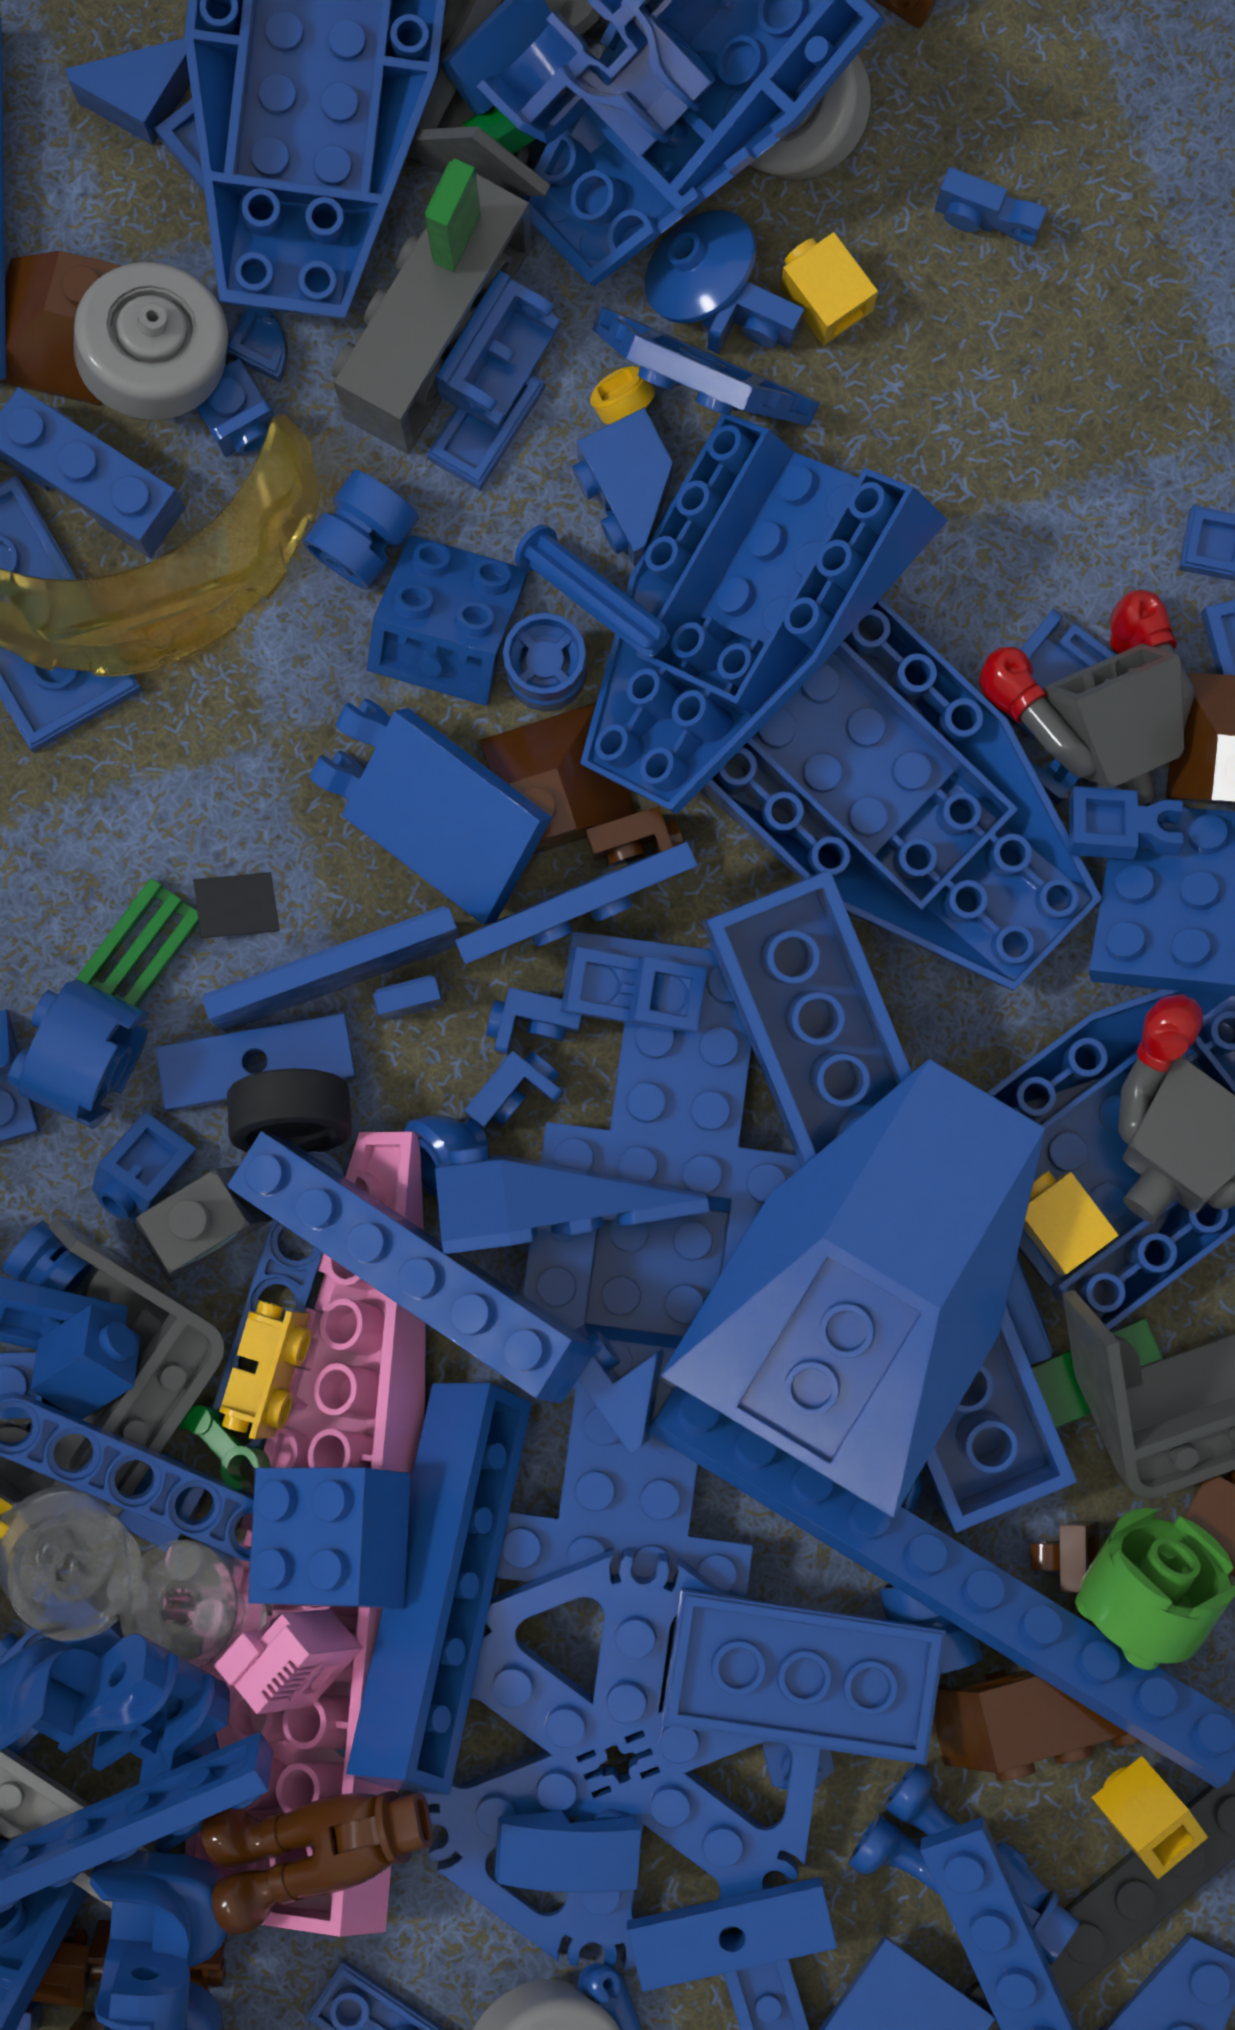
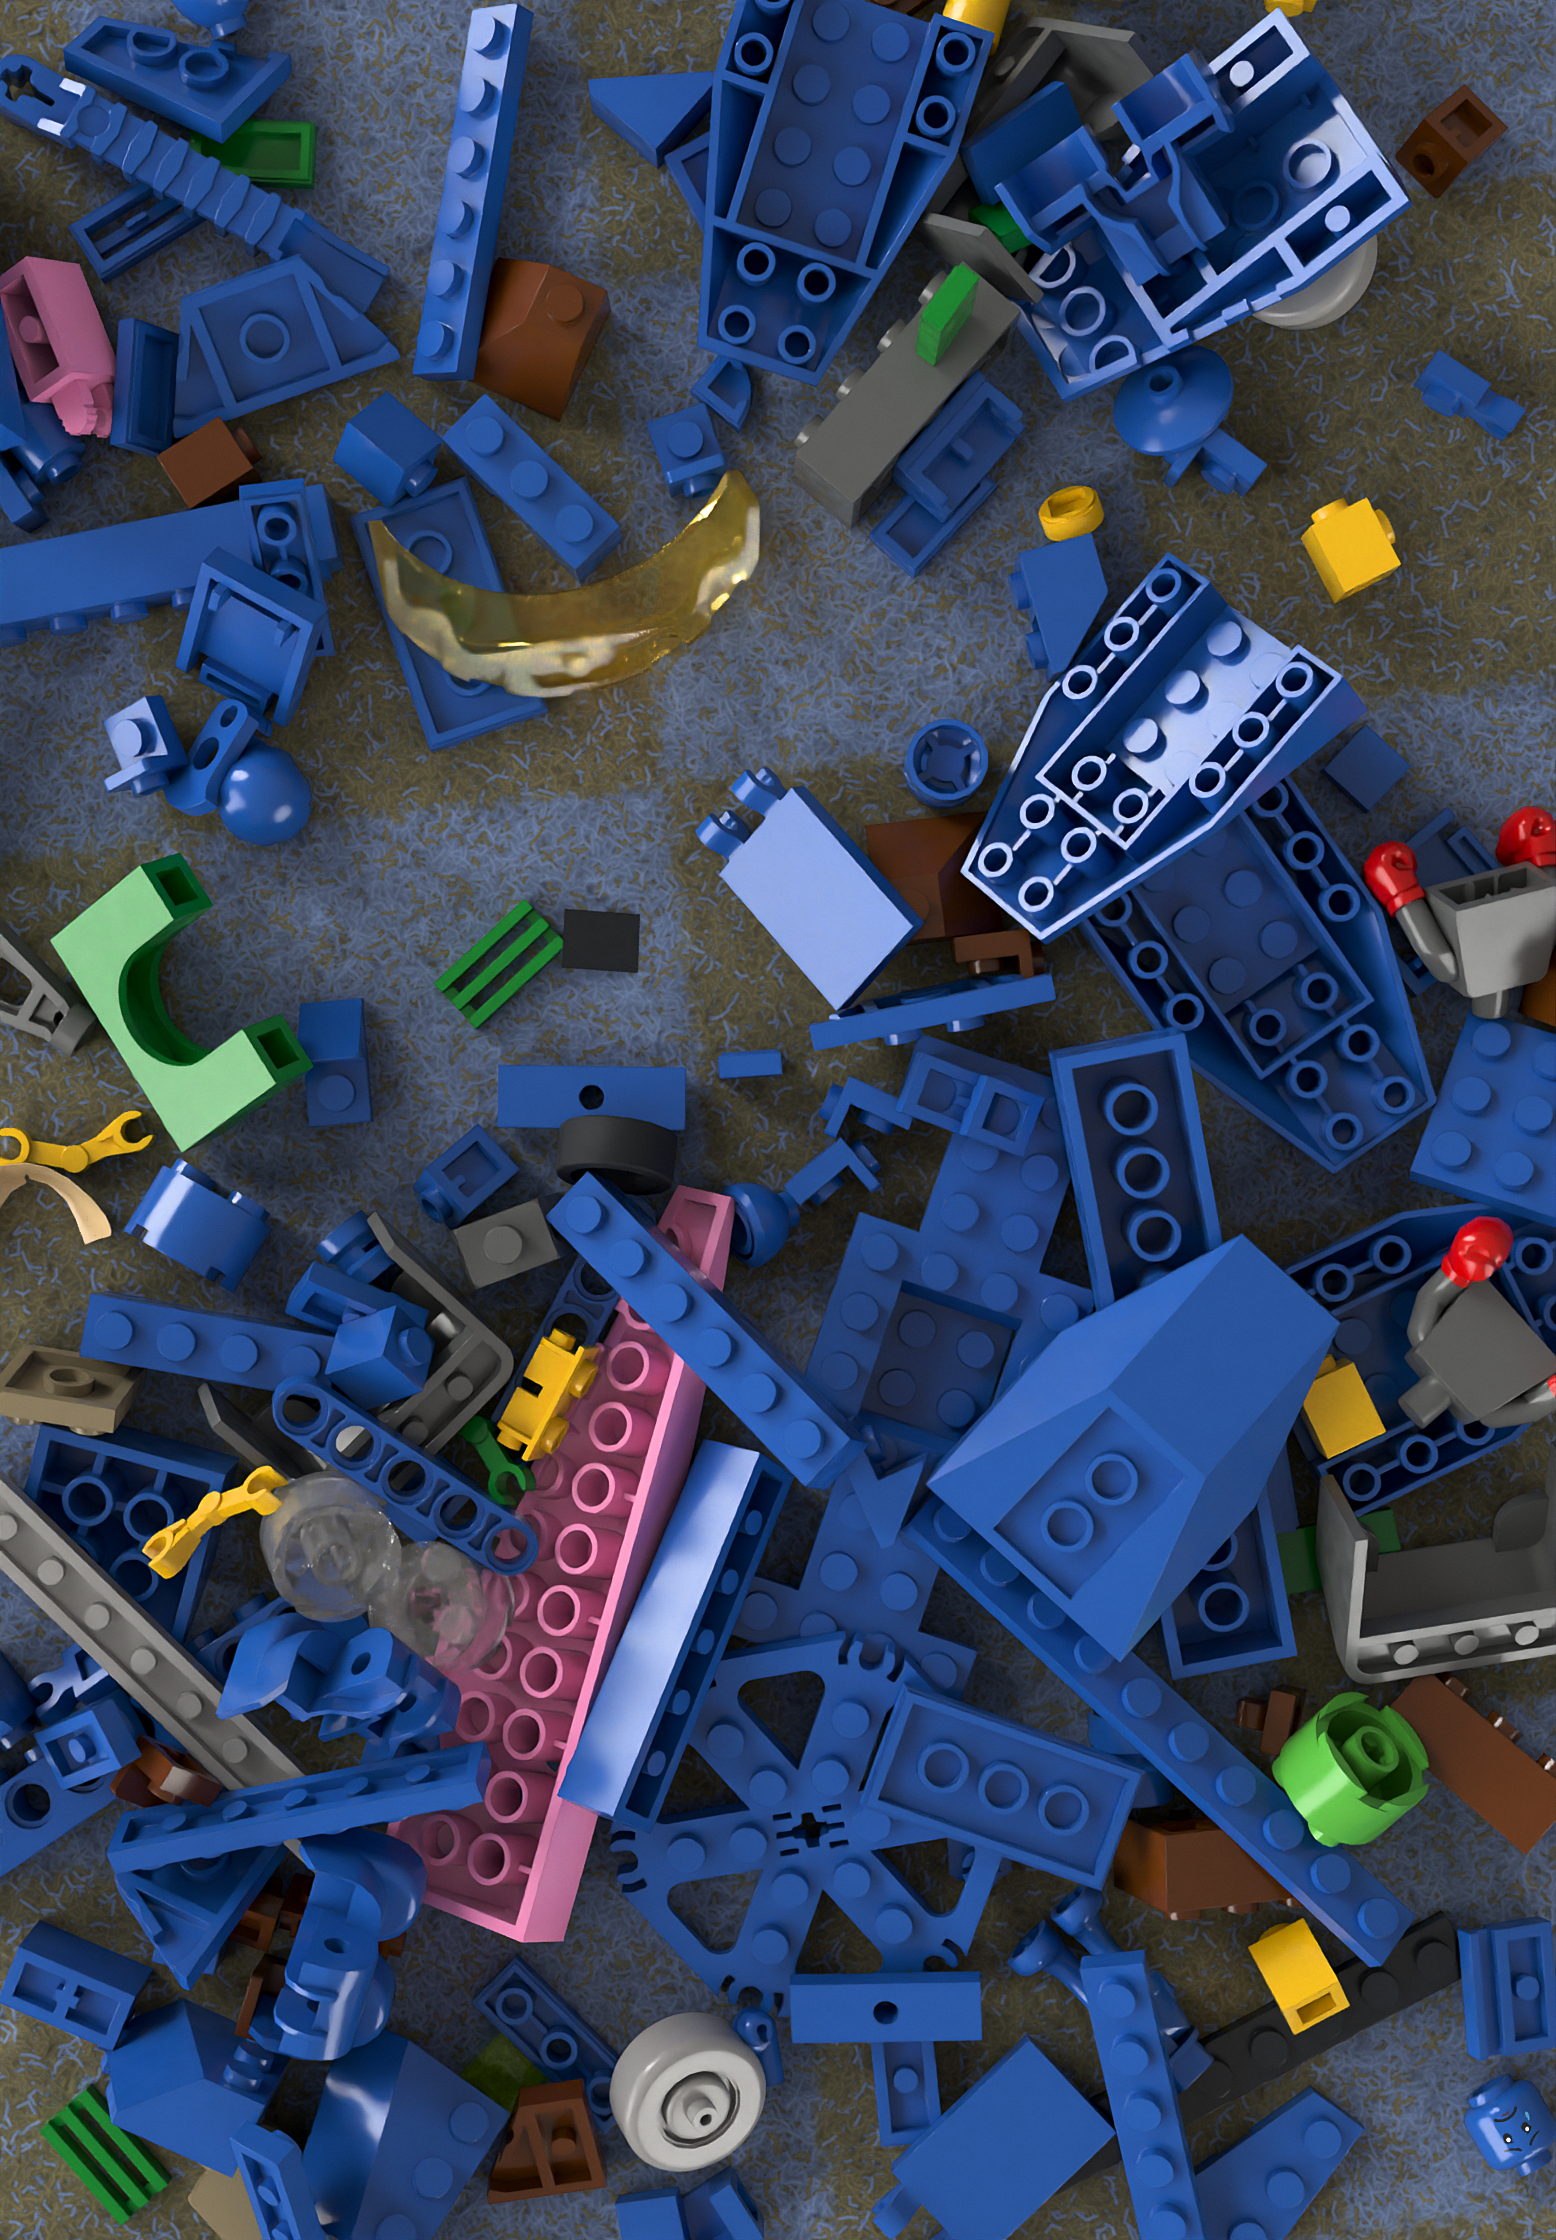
camera: 10 degrees right, 5 degrees up
blue brick [7,979,150,1129] -> none
light grey wheel [73,262,228,420] -> none
reddish brown piece [201,1791,433,1935] -> none
blue tile [202,906,460,1032] -> none
bright pink piece [214,1609,363,1715] -> none
blue brick [248,1468,411,1609] -> none
blue wheel [302,470,419,590] -> none
blue bracket [367,536,528,706] -> none
blue wedge [435,1145,709,1255] -> none
blue slope [495,1810,641,1893] -> none
blue axle [515,525,670,658] -> none
blue wing [592,306,820,426] -> none
yellow brick [780,232,878,346] -> none
blue plate [1069,786,1184,860] -> none
none -> yellow brick [1301,497,1401,604]
none -> blue tile [1320,724,1411,814]

